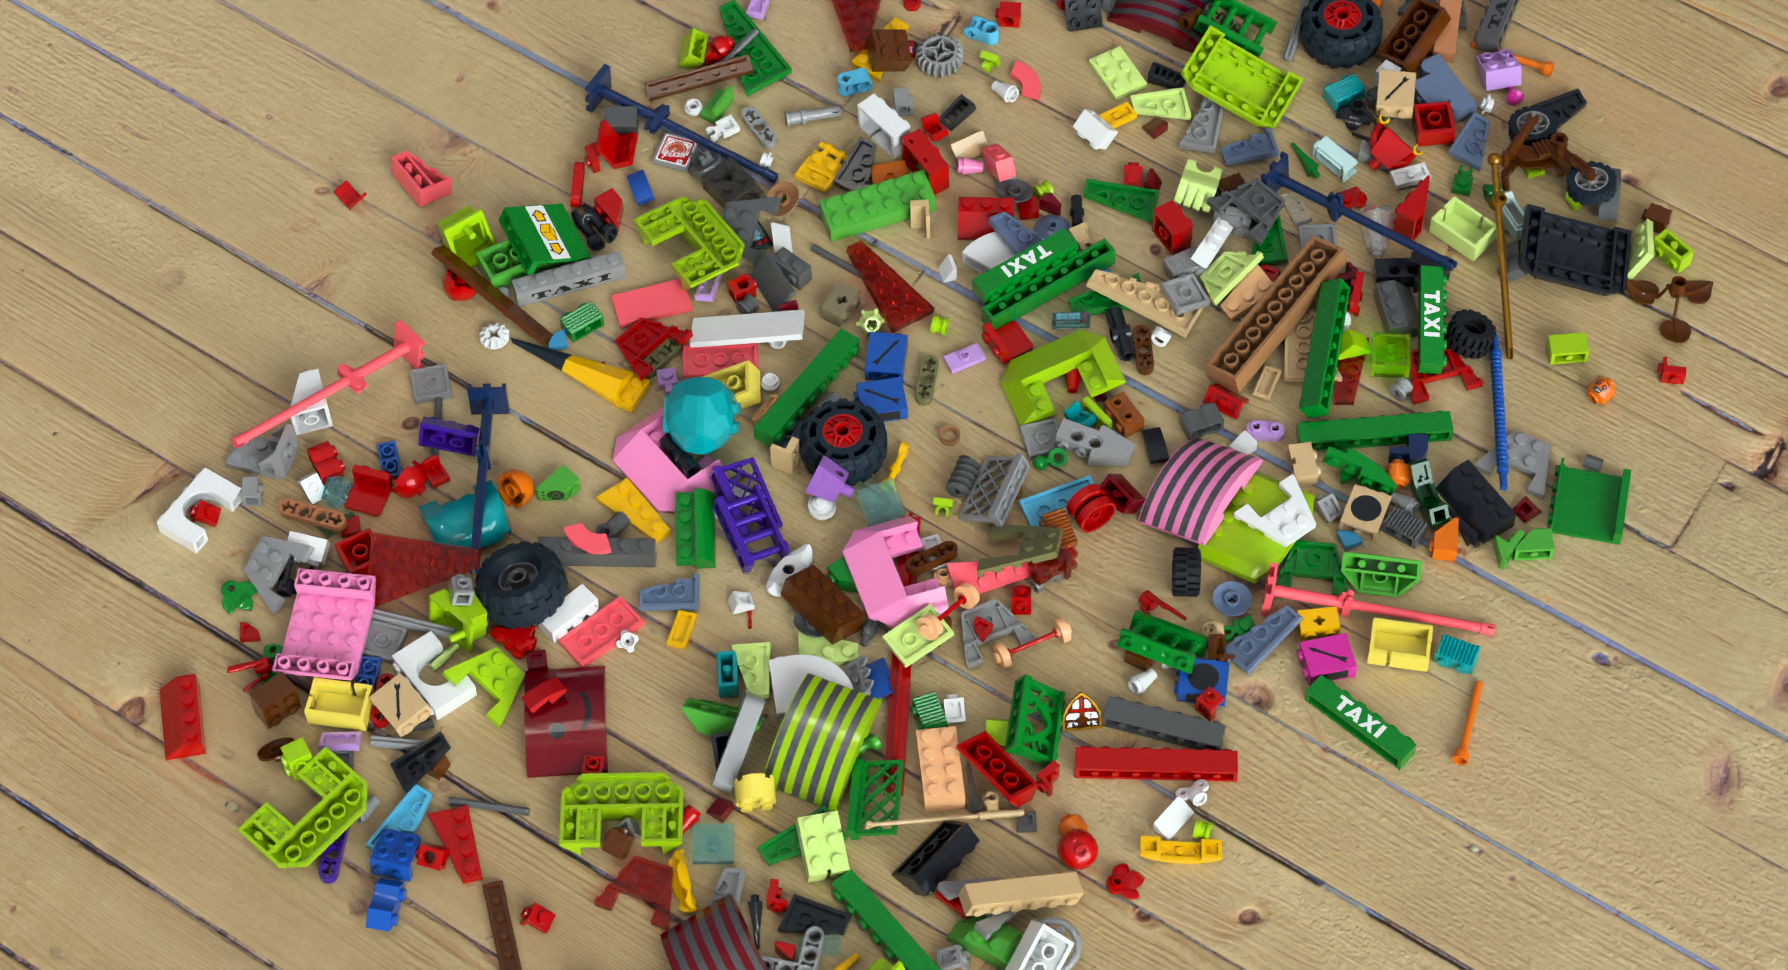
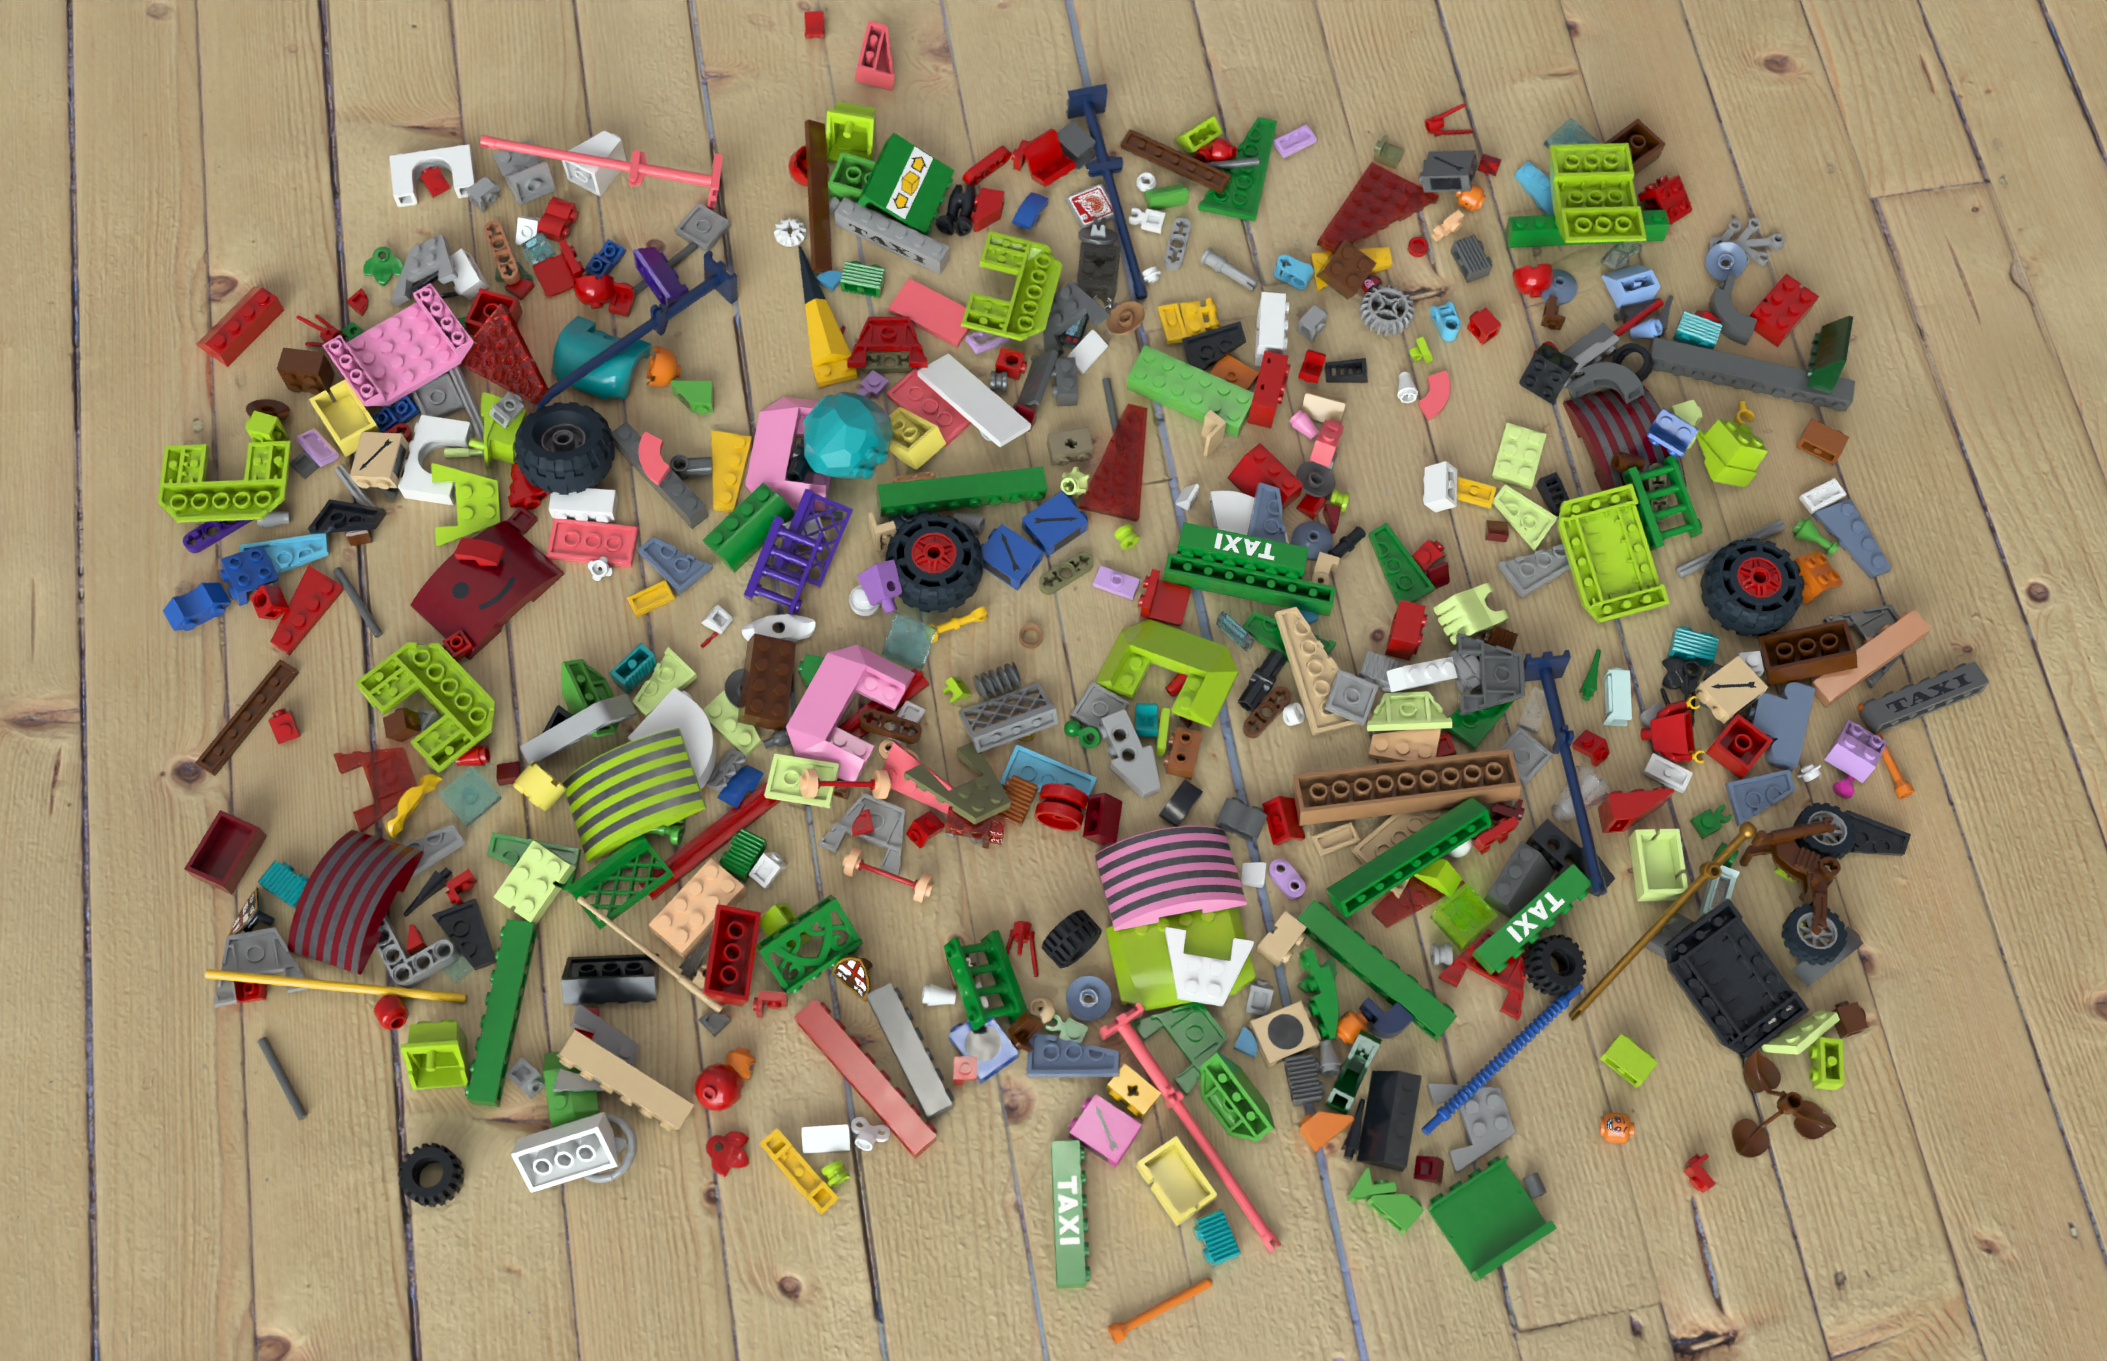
camera: 40 degrees right, 10 degrees up
white plate [761,373,780,391] -> none
sand blue wing [1221,127,1279,165] -> none

